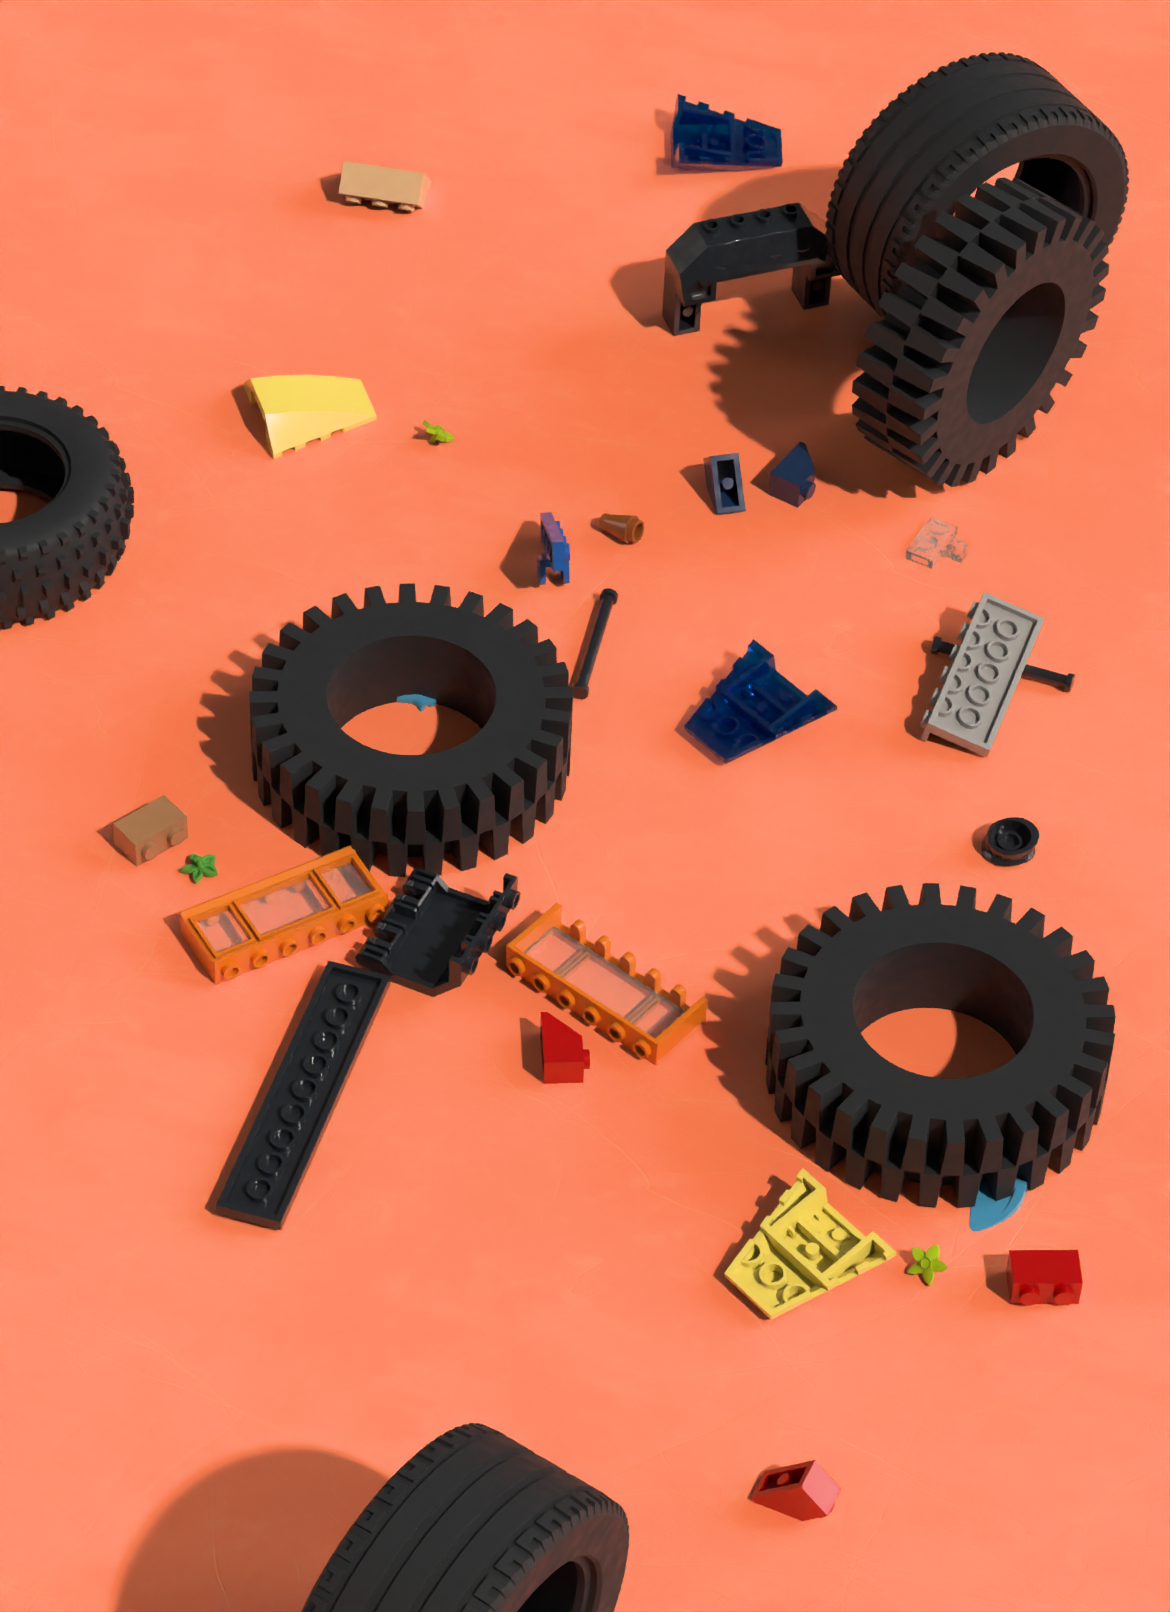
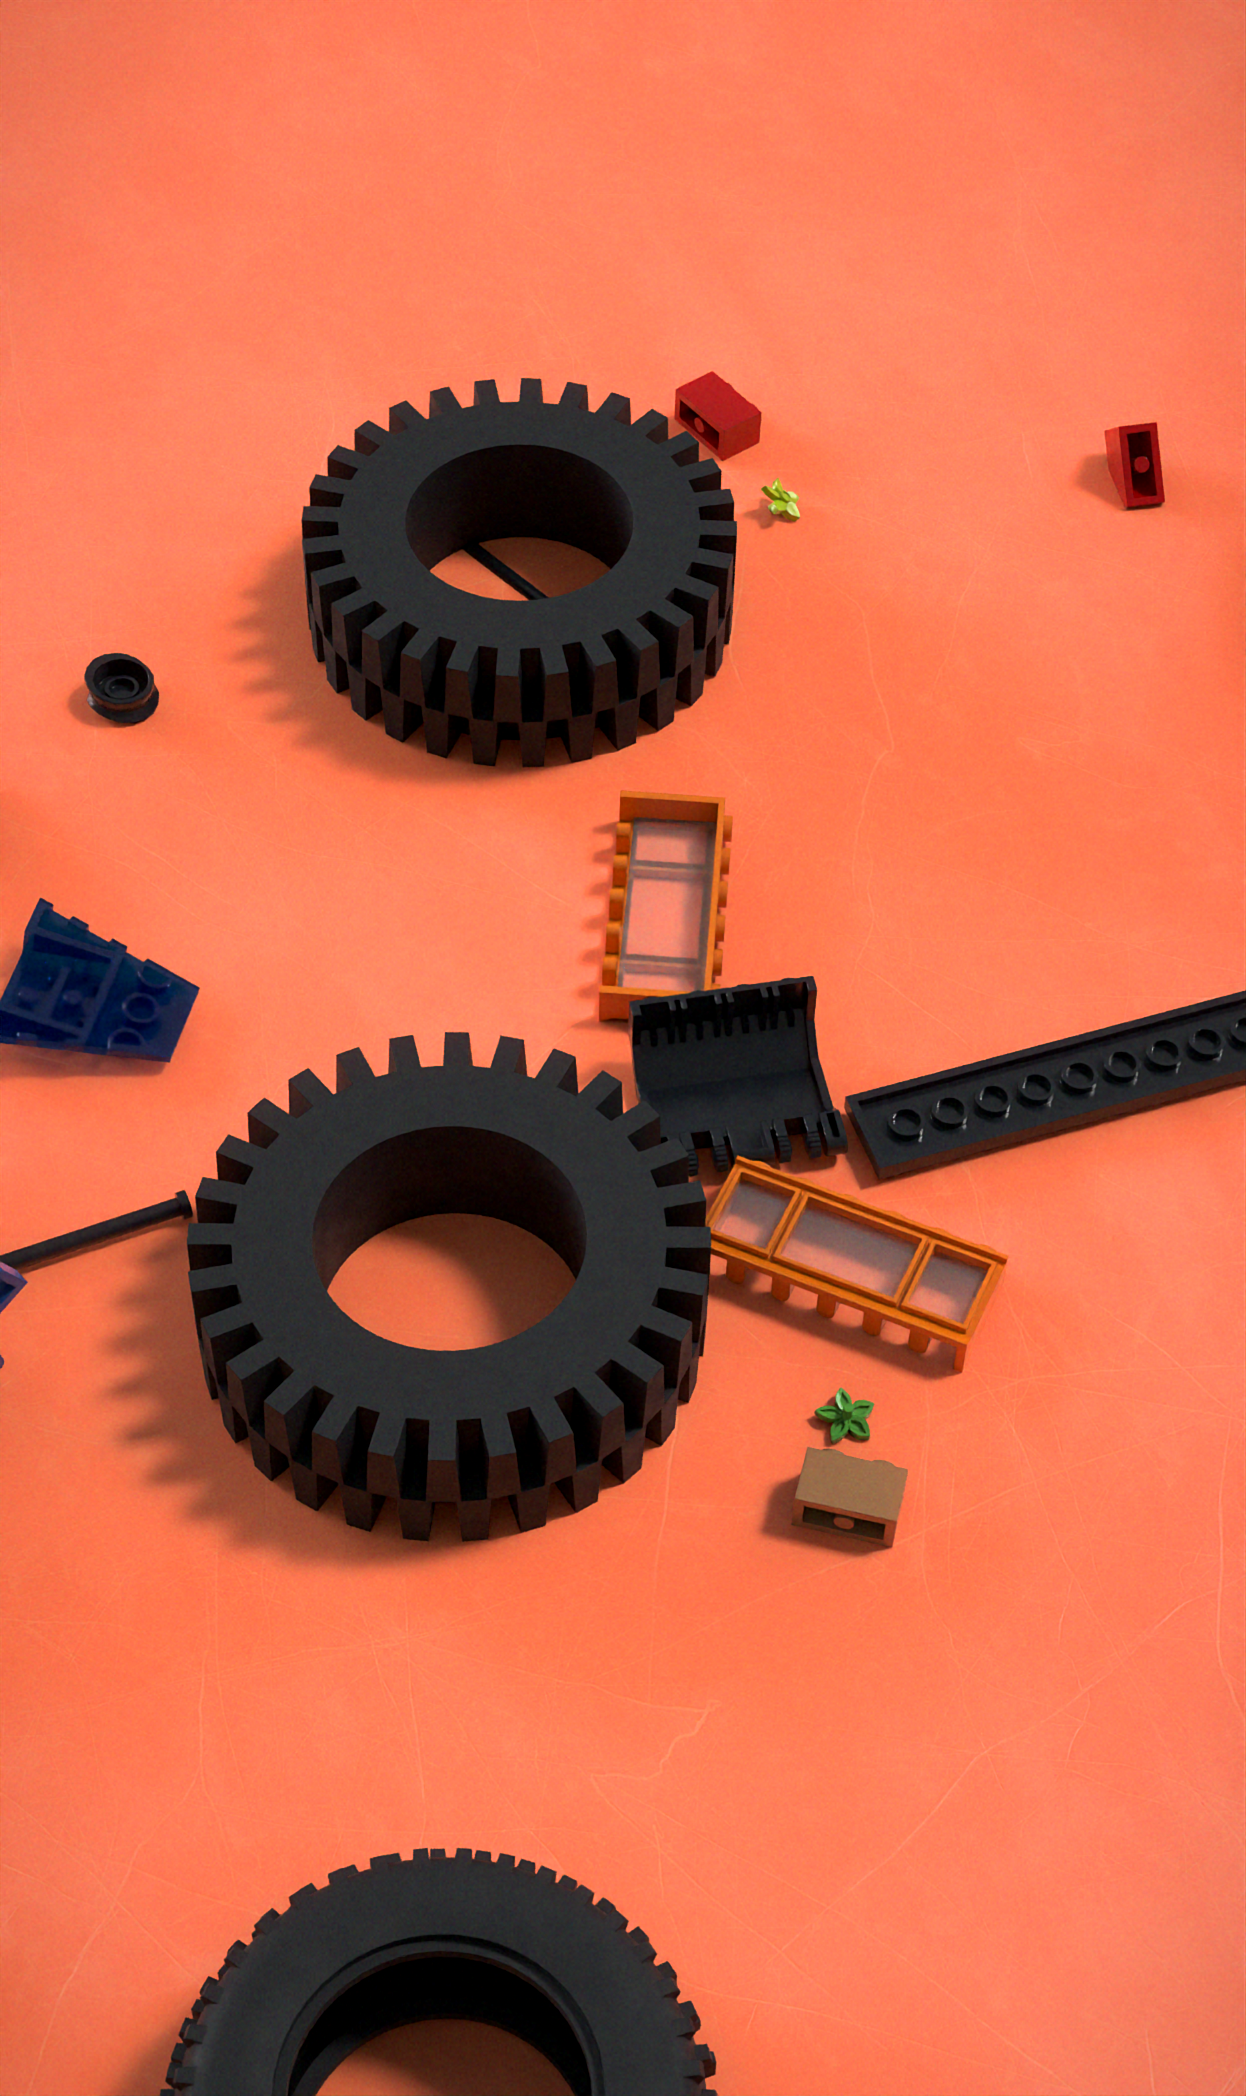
camera: 125 degrees left, 5 degrees up
red slope [540,1012,590,1084] -> none
light yellow wedge [724,1168,897,1320] -> none

